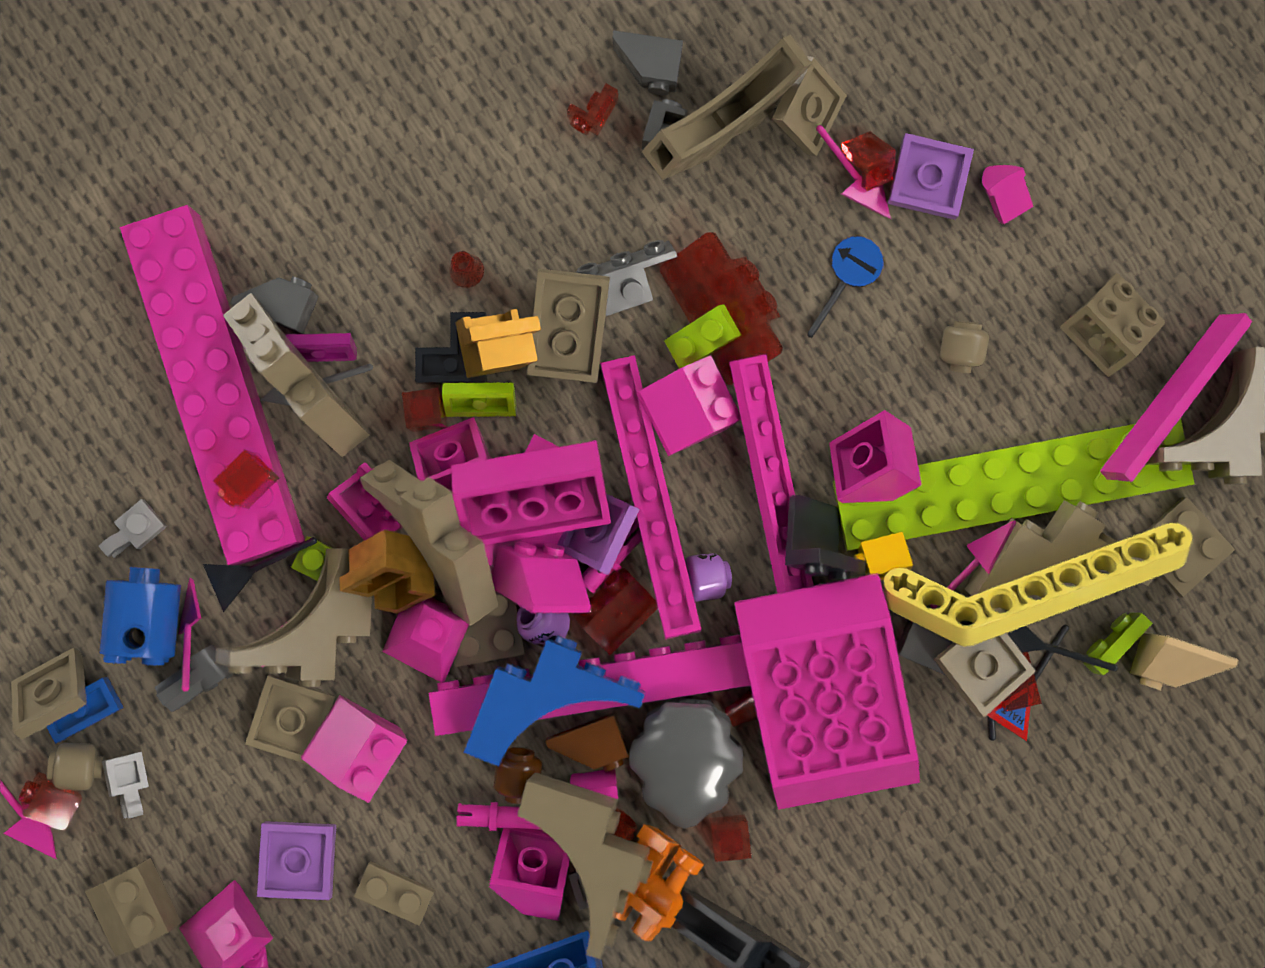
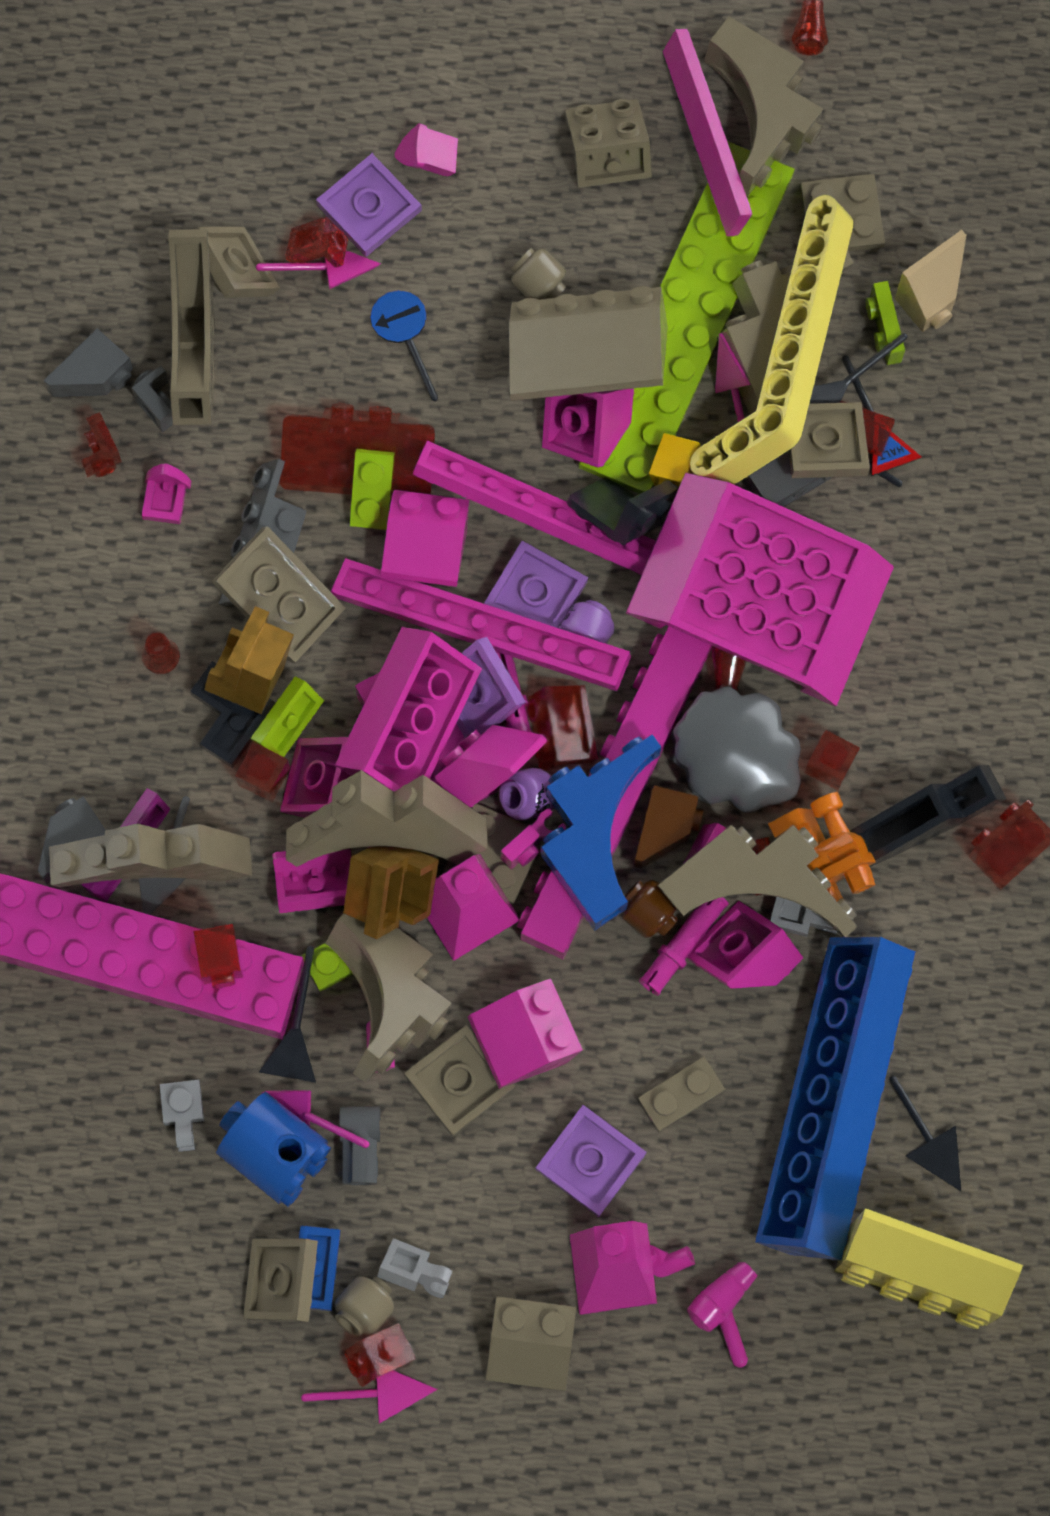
camera: 60 degrees left, 10 degrees down
none -> dark pink tile [142,463,192,524]
none -> medium lavender plate [484,541,588,628]
none -> dark pink plate [500,809,566,870]
none -> dark tan slope [509,286,668,401]

